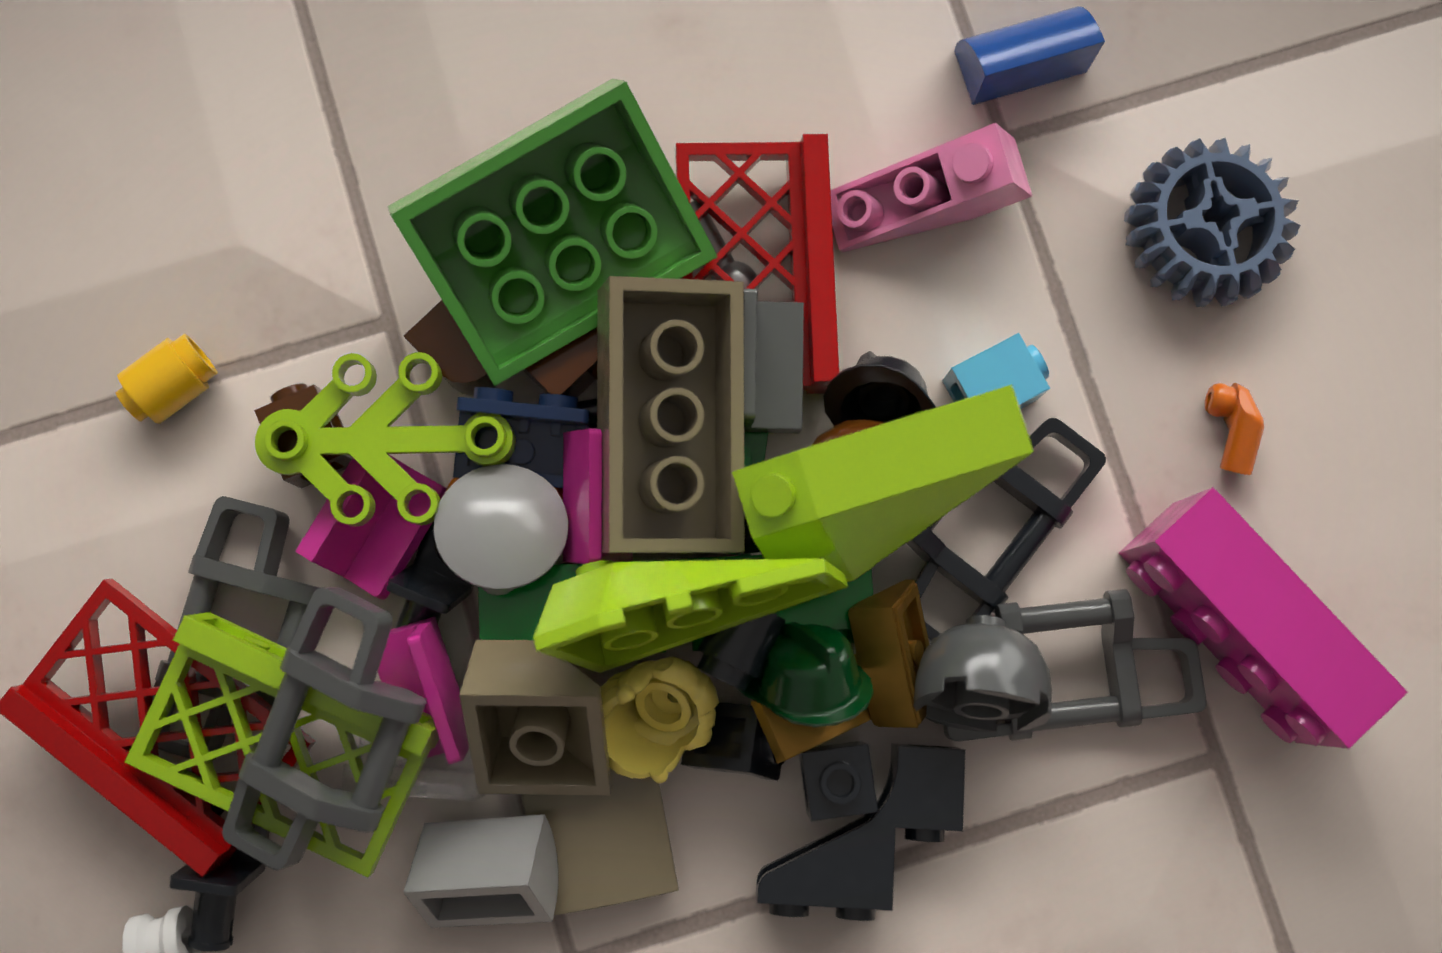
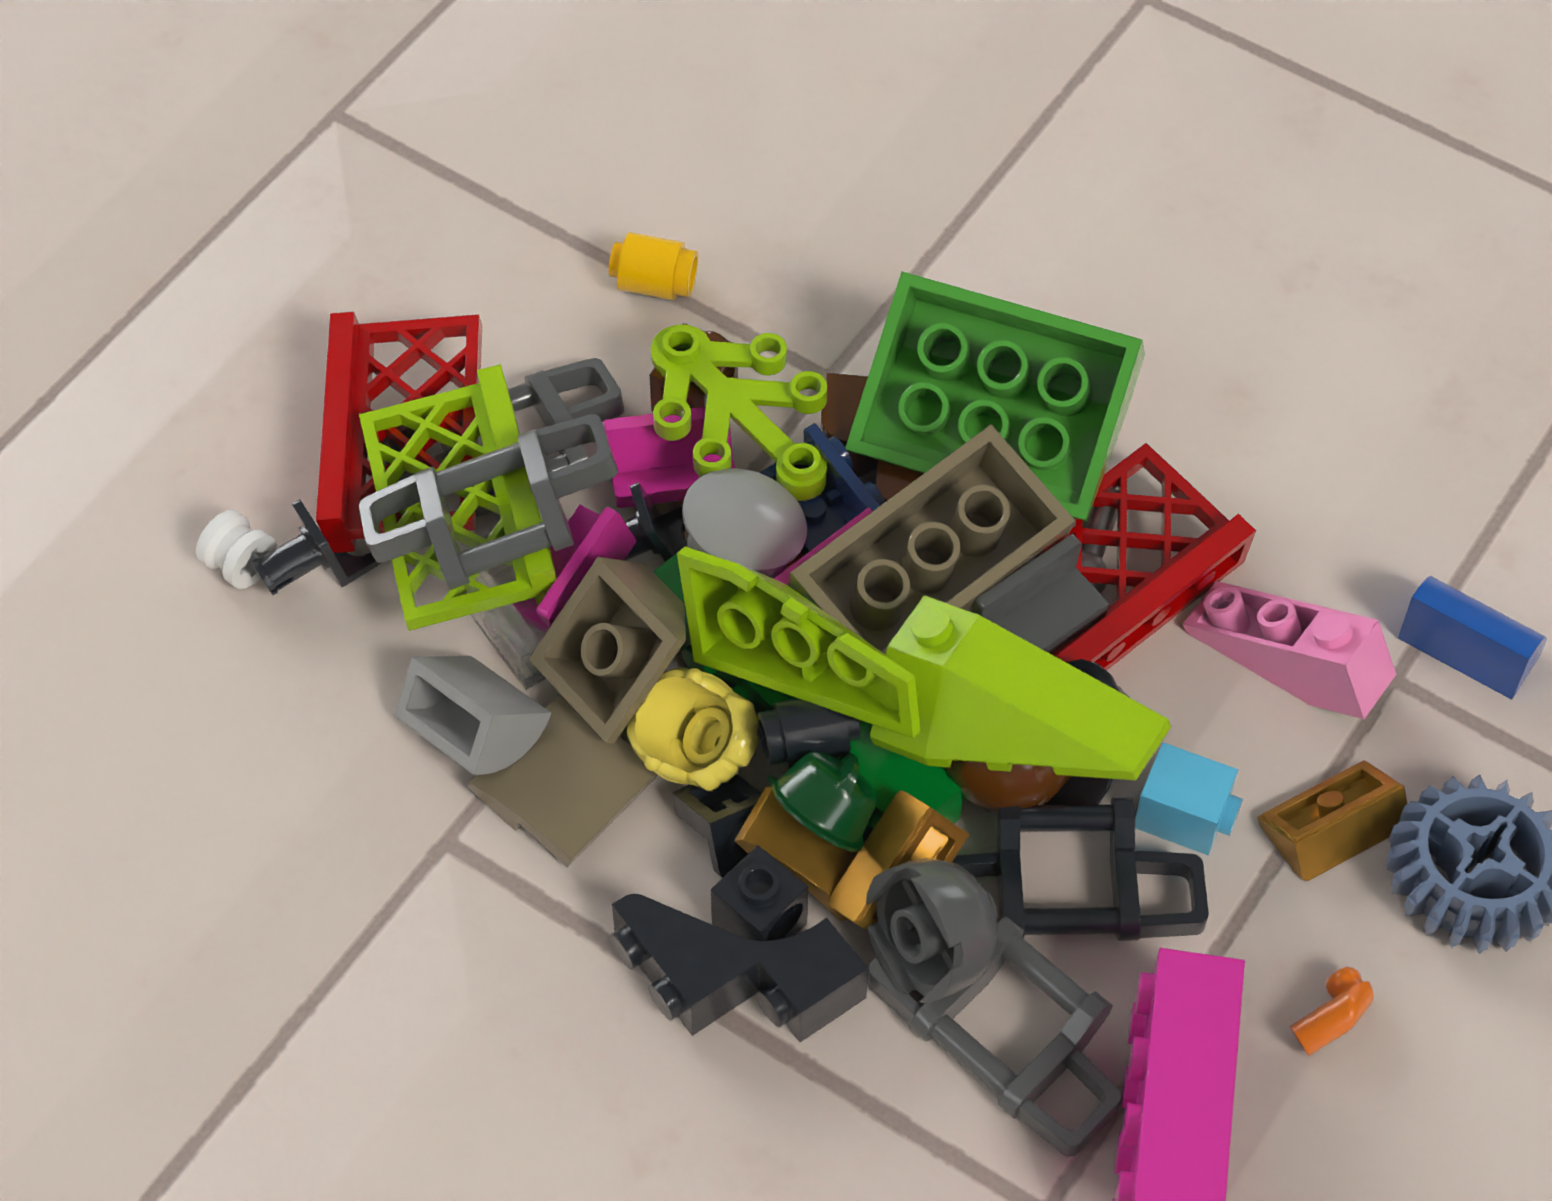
camera: 50 degrees right, 25 degrees down
none -> pearl gold slope [1257,760,1408,881]

